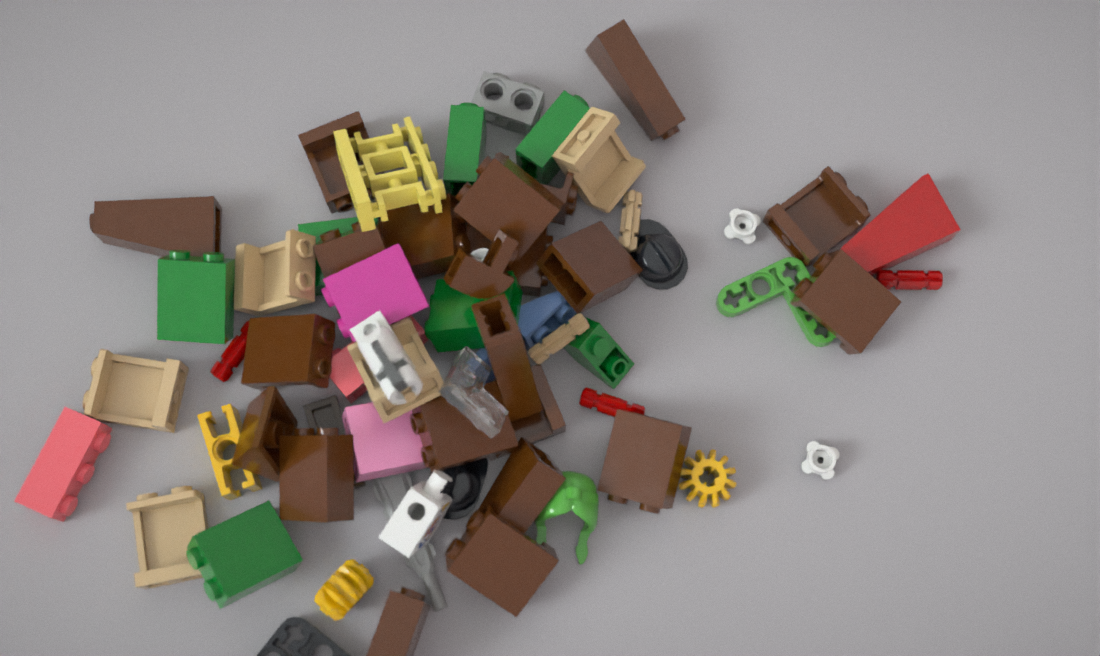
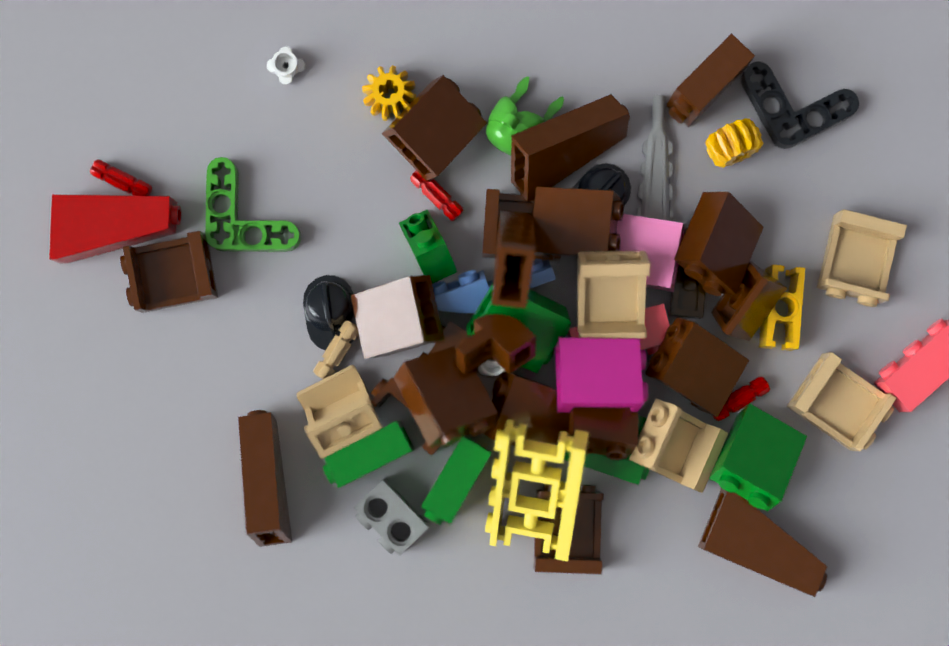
camera: 155 degrees left, 10 degrees up
green brick [186,500,303,609] -> none
white plate [350,310,423,405] -> none
white torso [379,470,453,558] -> none
clear plate [439,346,508,439] -> none
reddish brown panel [445,504,559,617] -> none
tan axle [528,313,590,365] -> none
white plate [724,208,761,244] -> none
reddish brown panel [790,249,901,355] -> none

